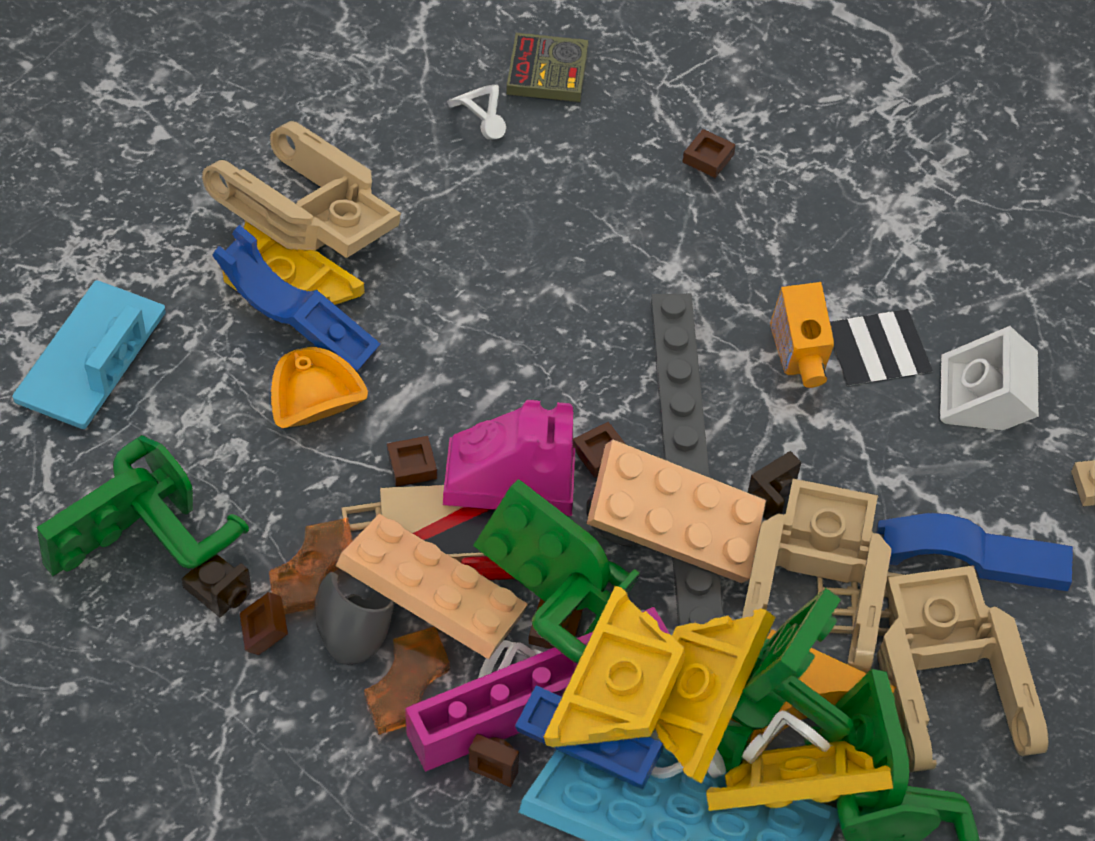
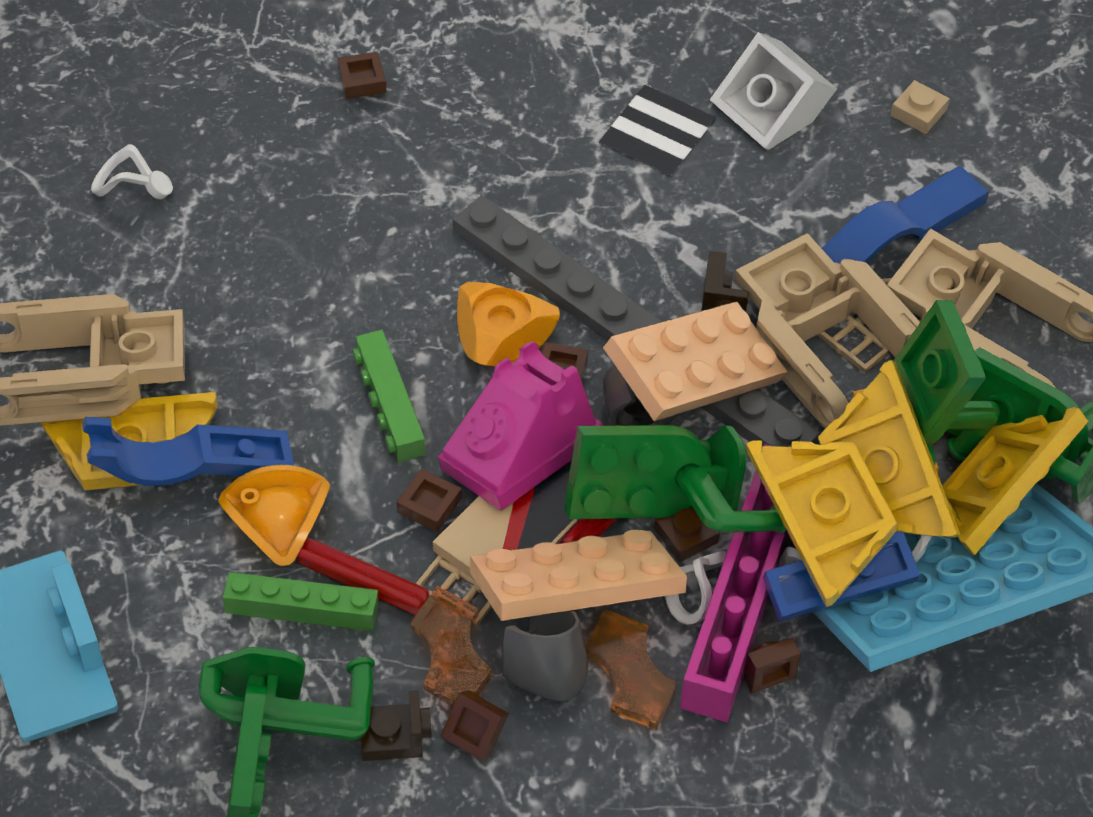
camera: 45 degrees left, 0 degrees up
tile [506,33,589,102] -> none
white piece [742,711,831,764] -> none
light orange torso [770,282,834,388] -> none
none -> bright green piece [223,572,379,631]
none -> red axle [297,538,430,615]
none -> bright green piece [352,329,426,463]
none -> light orange hat [457,282,560,367]

